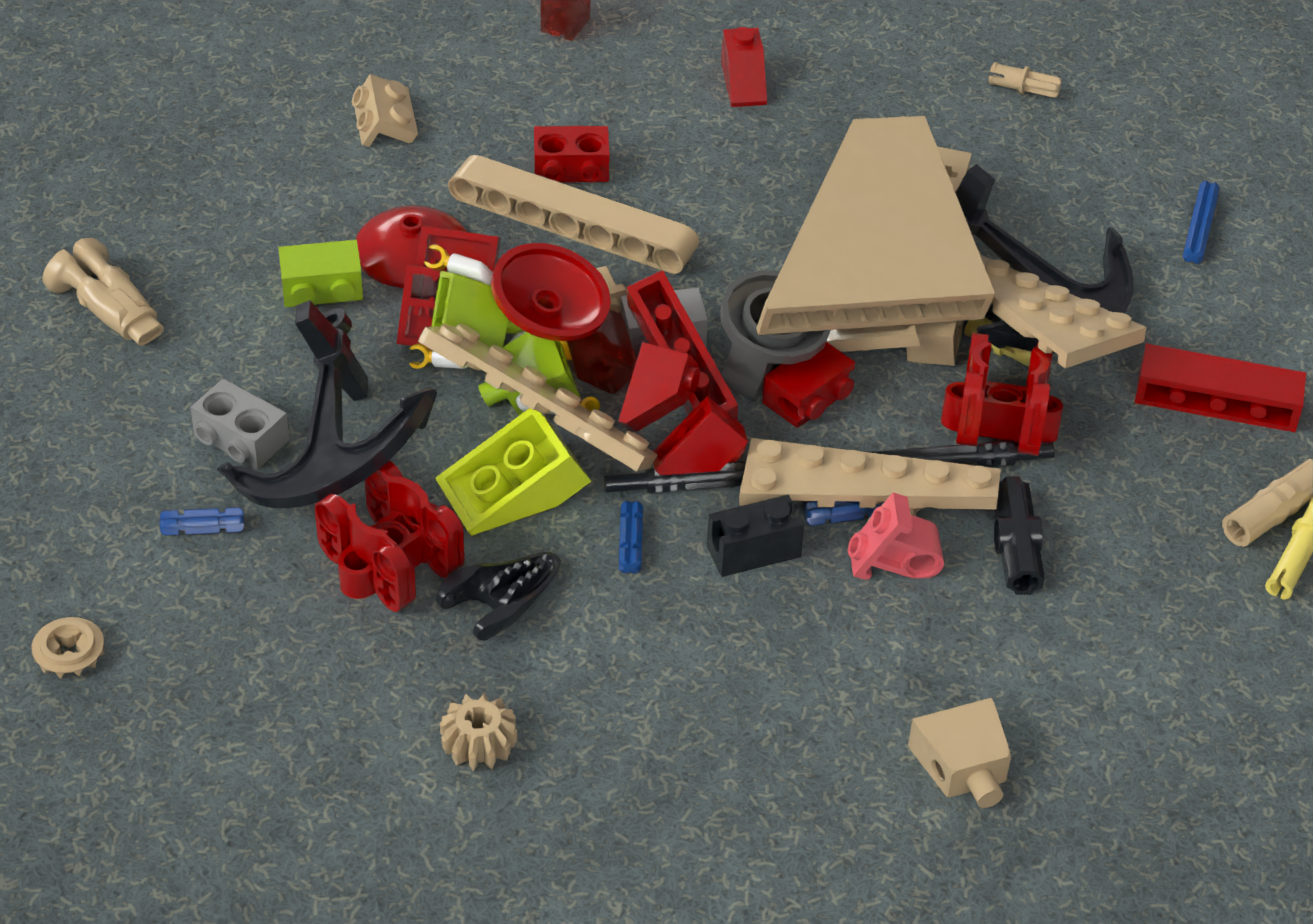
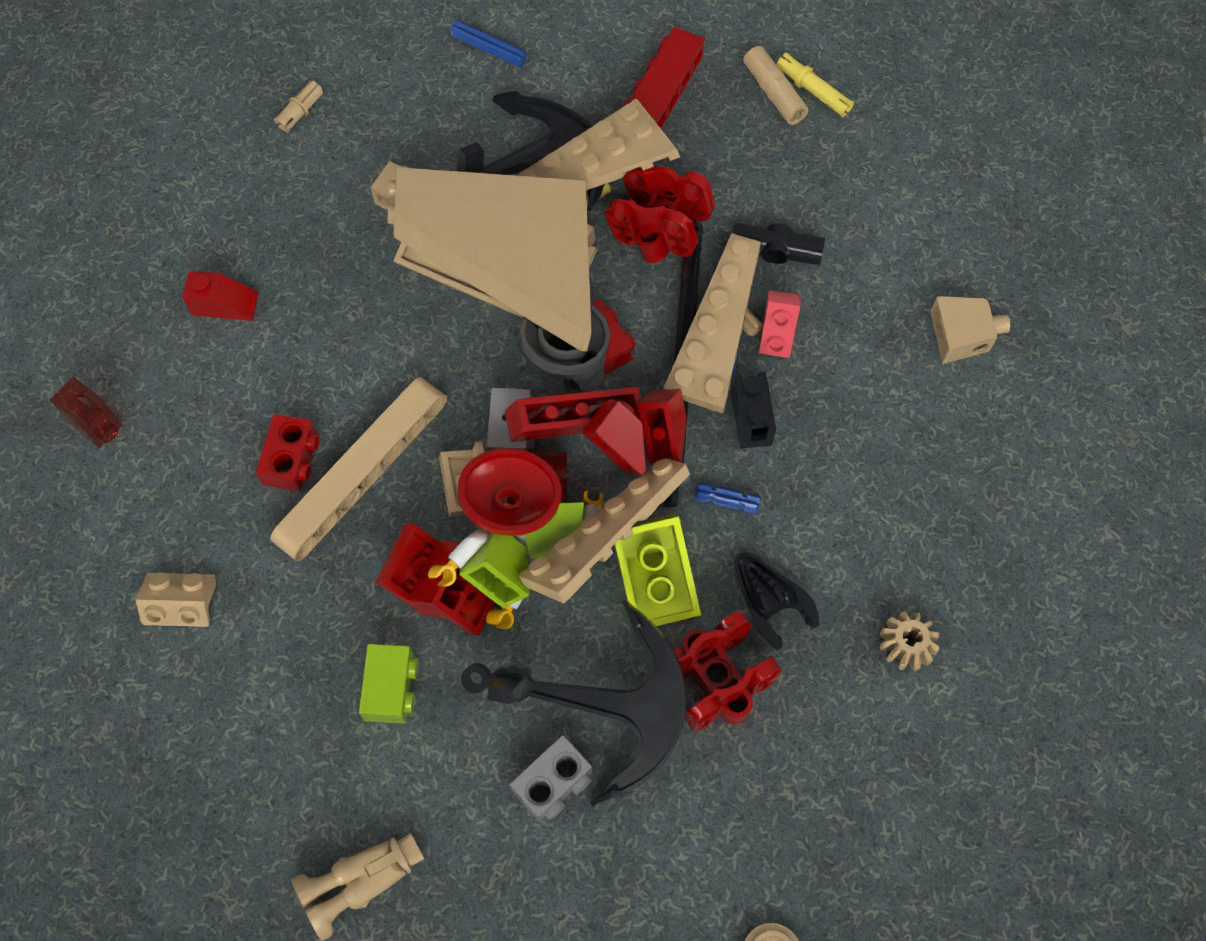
camera: 75 degrees left, 20 degrees up
blue axle [160,507,245,536] -> none
red dish [356,205,467,288] -> none

